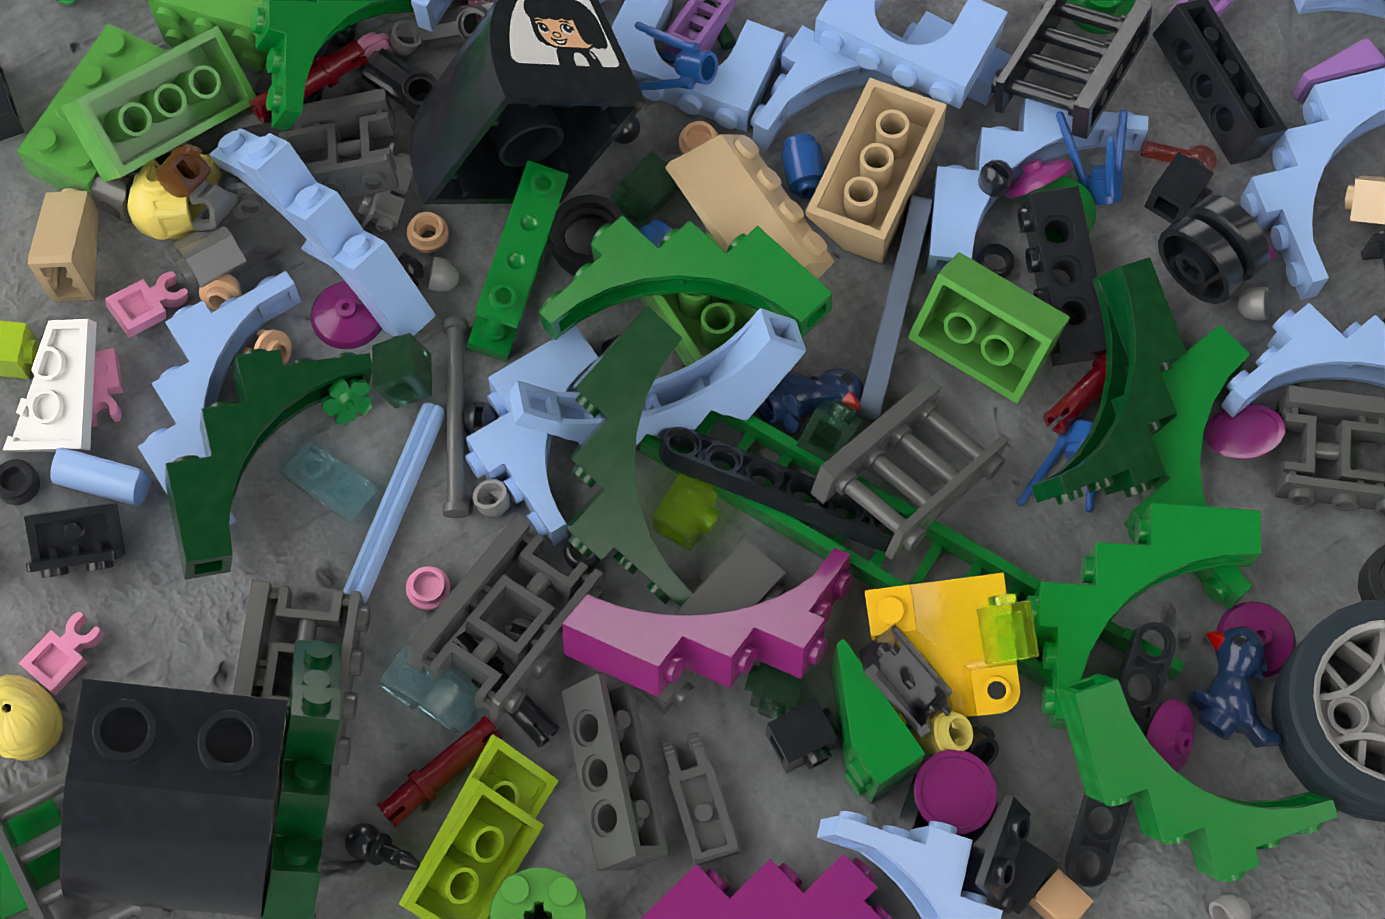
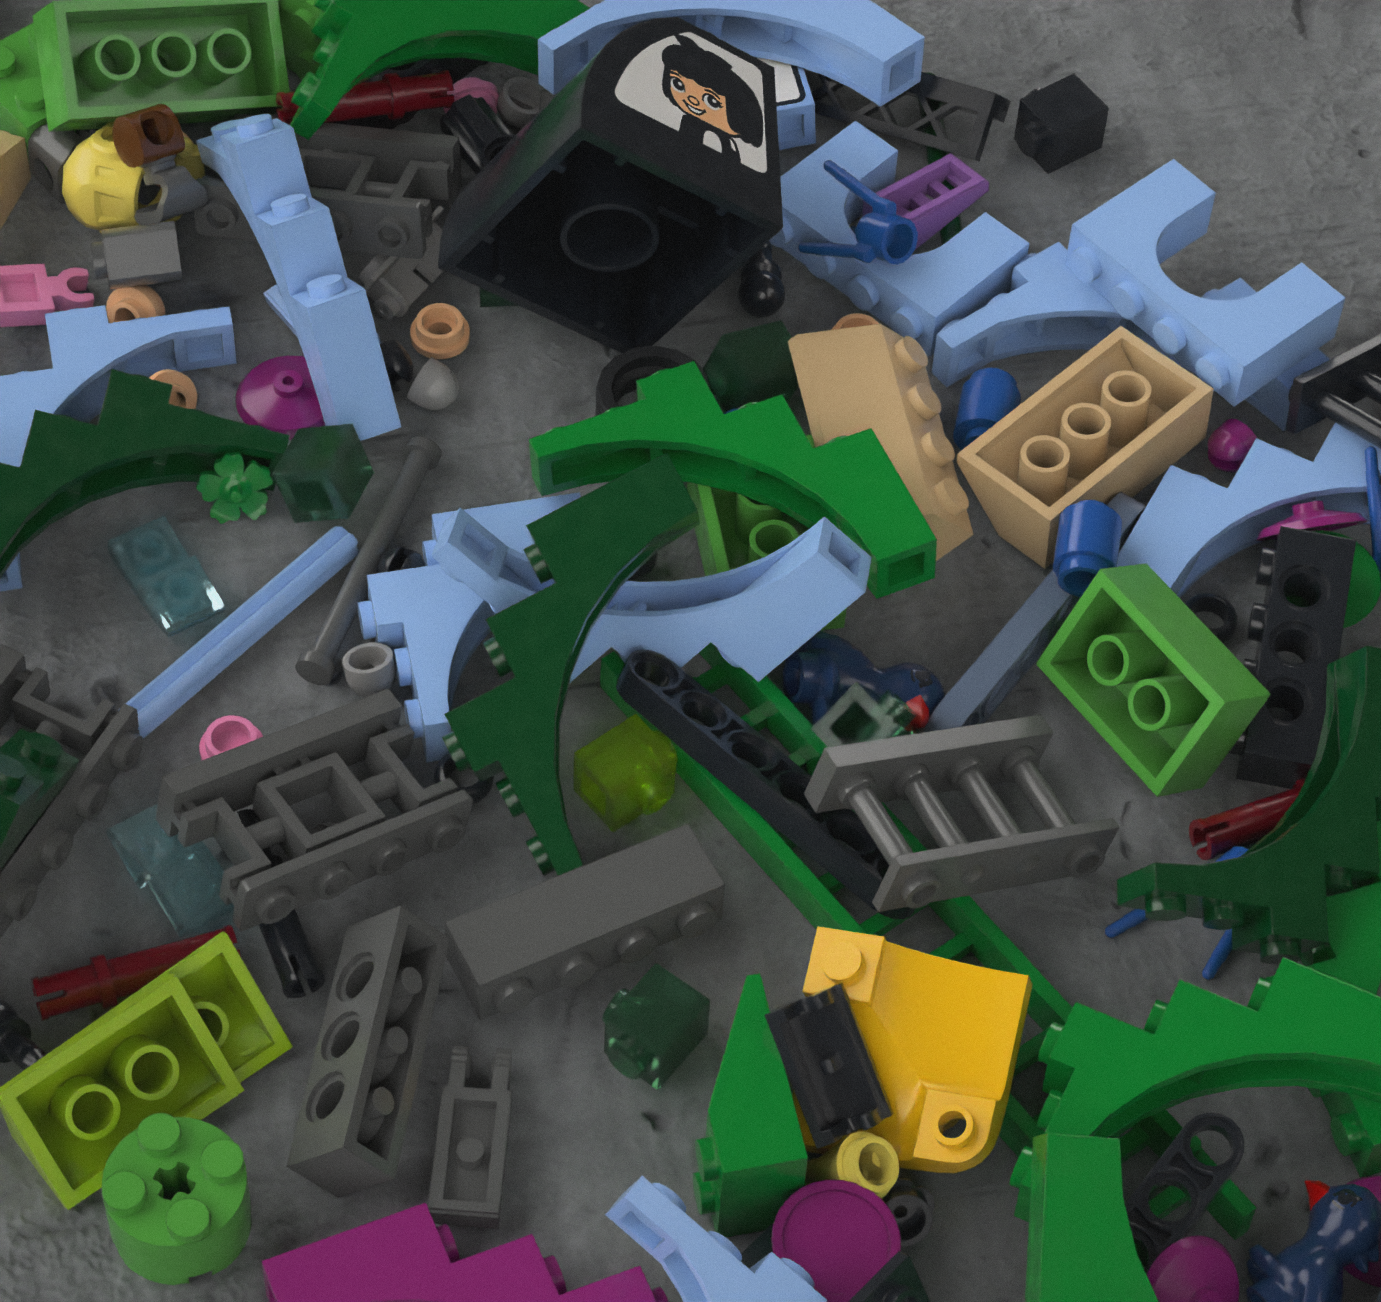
camera: 20 degrees right, 15 degrees down
green fence [466,160,569,362] -> none
magenta arch [562,548,853,697] -> none
black brick [765,699,840,773] -> none
clear neon green brick [977,594,1039,664] -> none
black hinge [978,160,1013,197] -> none
none -> blue brick [1053,500,1122,597]
none -> magenta hinge [1207,419,1258,473]

